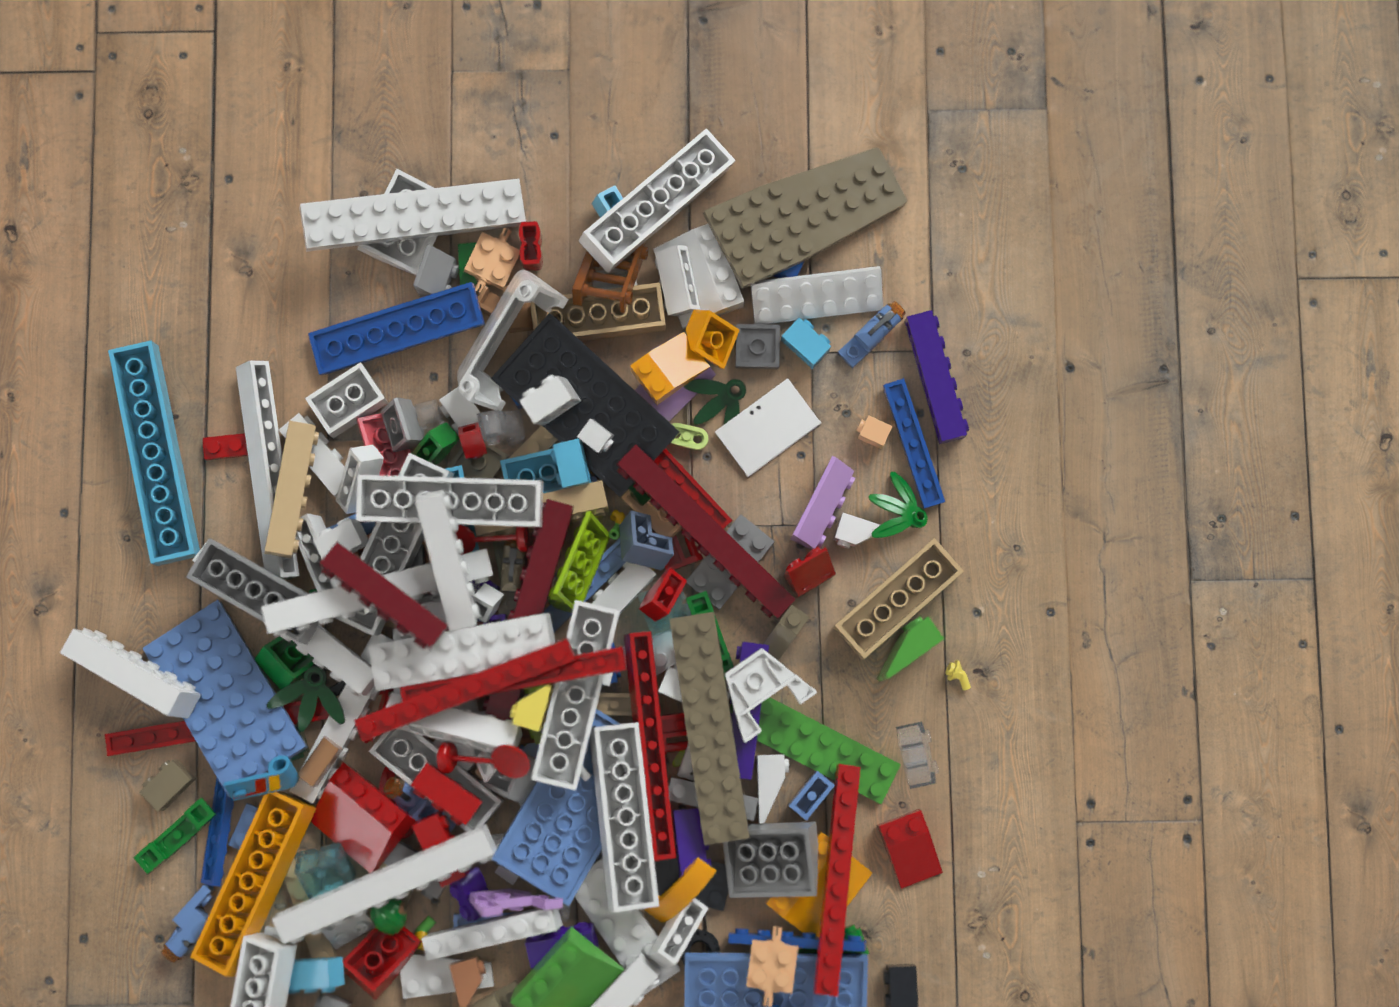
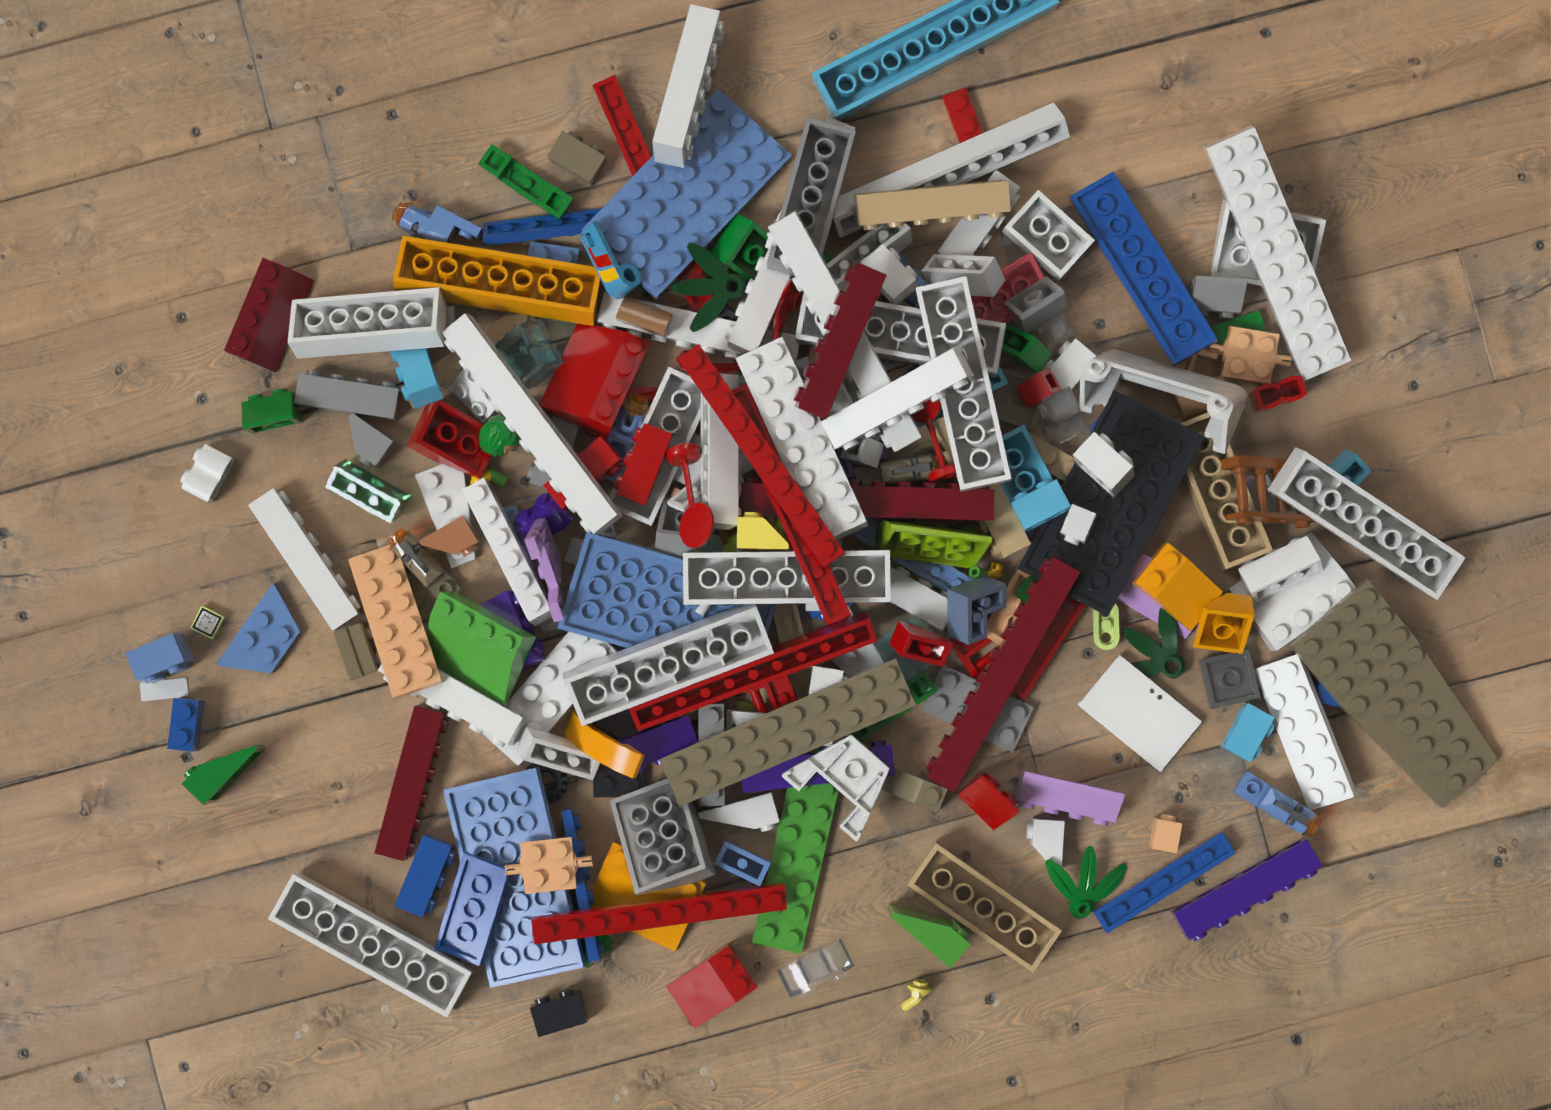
camera: 75 degrees right, 5 degrees up
none -> red plant [773,277,802,340]

